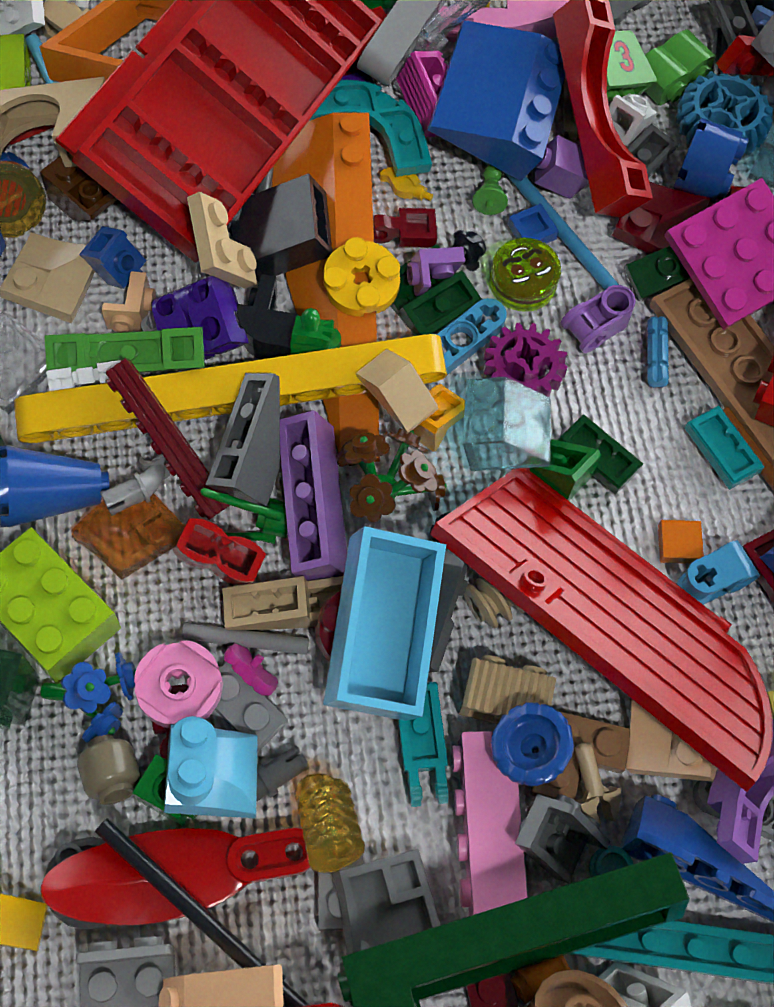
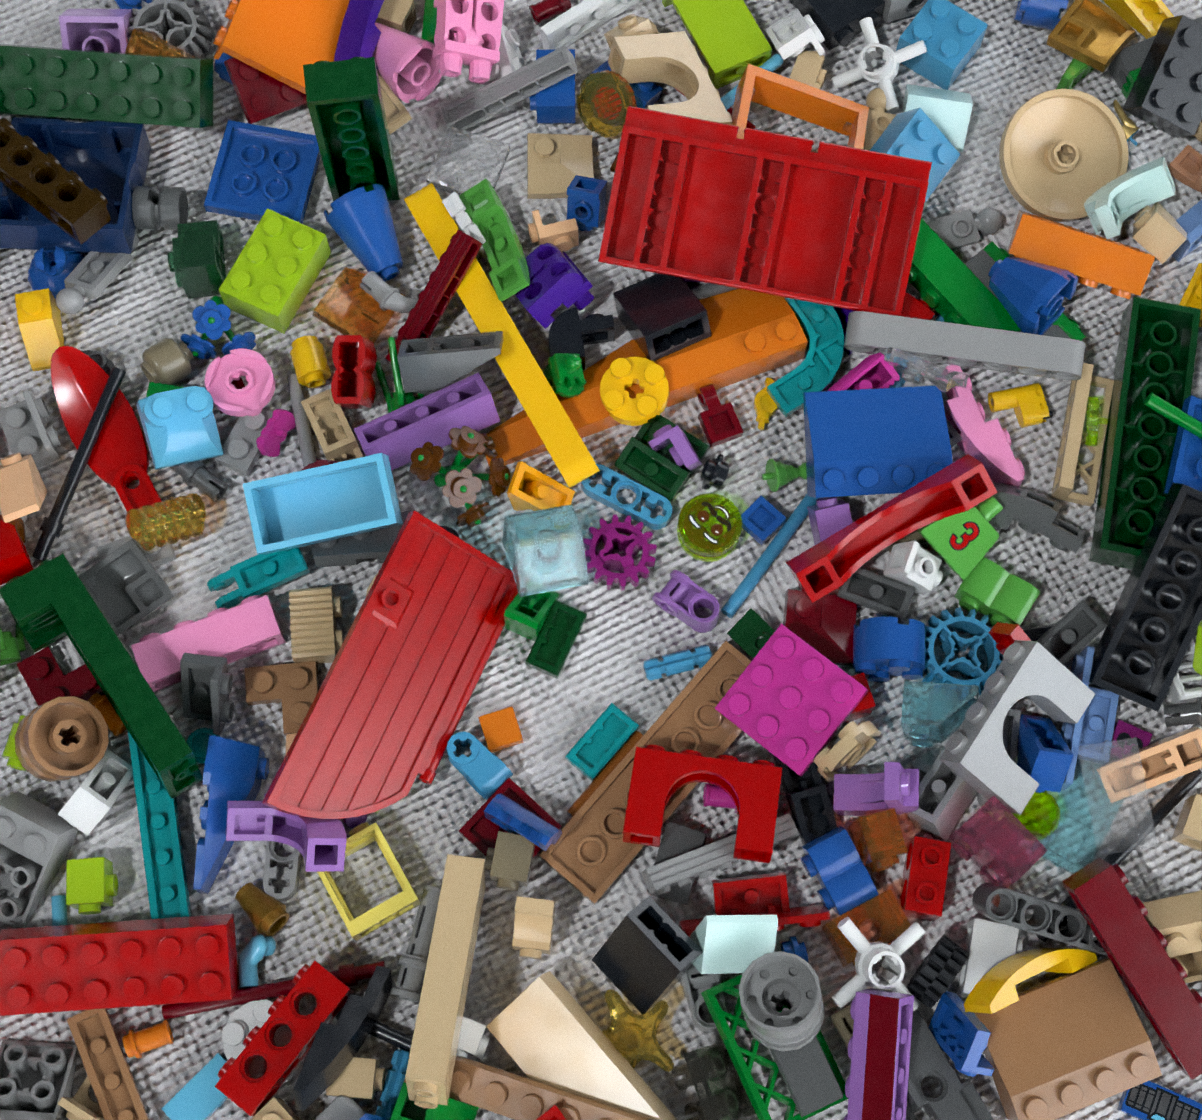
camera: 75 degrees right, 5 degrees up
tan plate [187,192,257,289] -> none
tan slope [356,349,439,434] -> none
blue hair [491,703,574,786] -> none
tan bar [575,742,621,827] -> none
none -> yellow brick [290,335,331,389]

